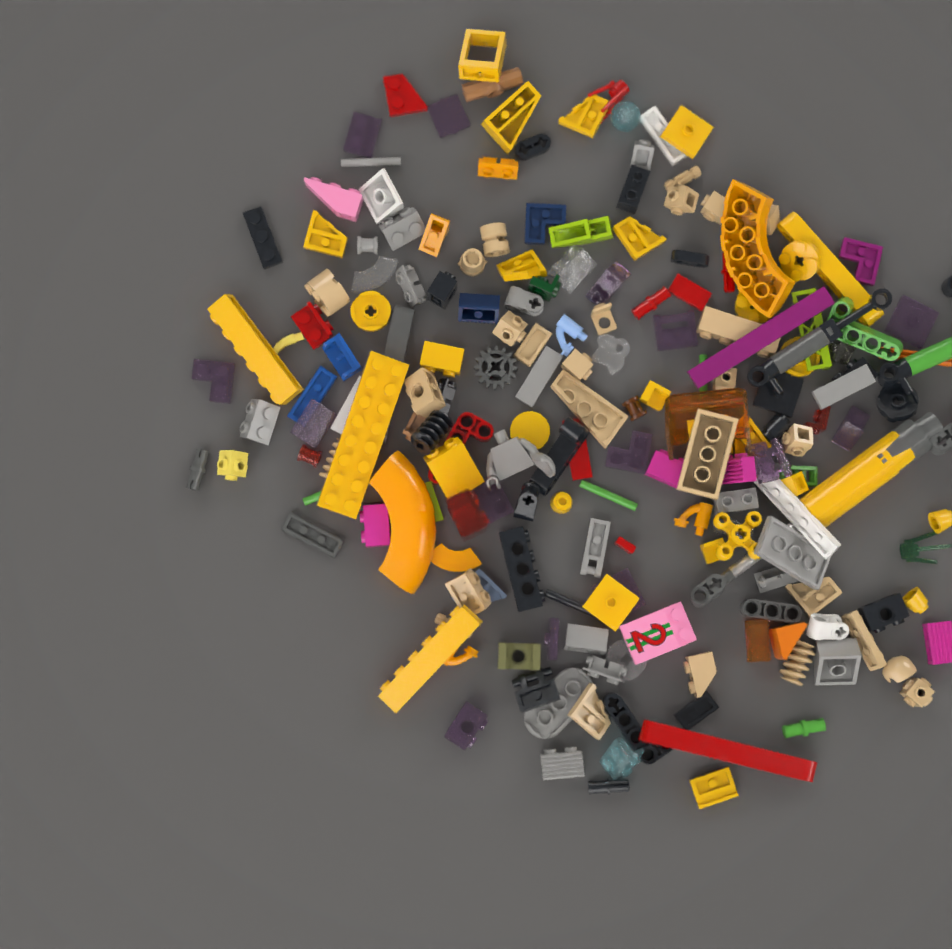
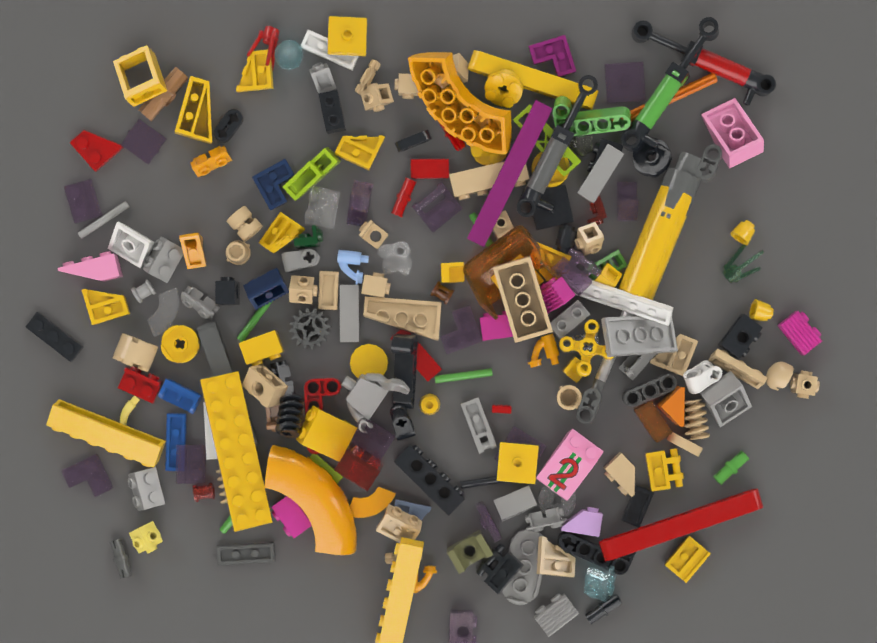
camera: 25 degrees left, 5 degrees up
none -> bright green bar [237,301,273,342]
none -> tan piece [556,385,582,410]
none -> lavender slope [560,507,603,537]
none -> yellow plate [645,448,684,492]
none -> tan beam [667,432,703,457]

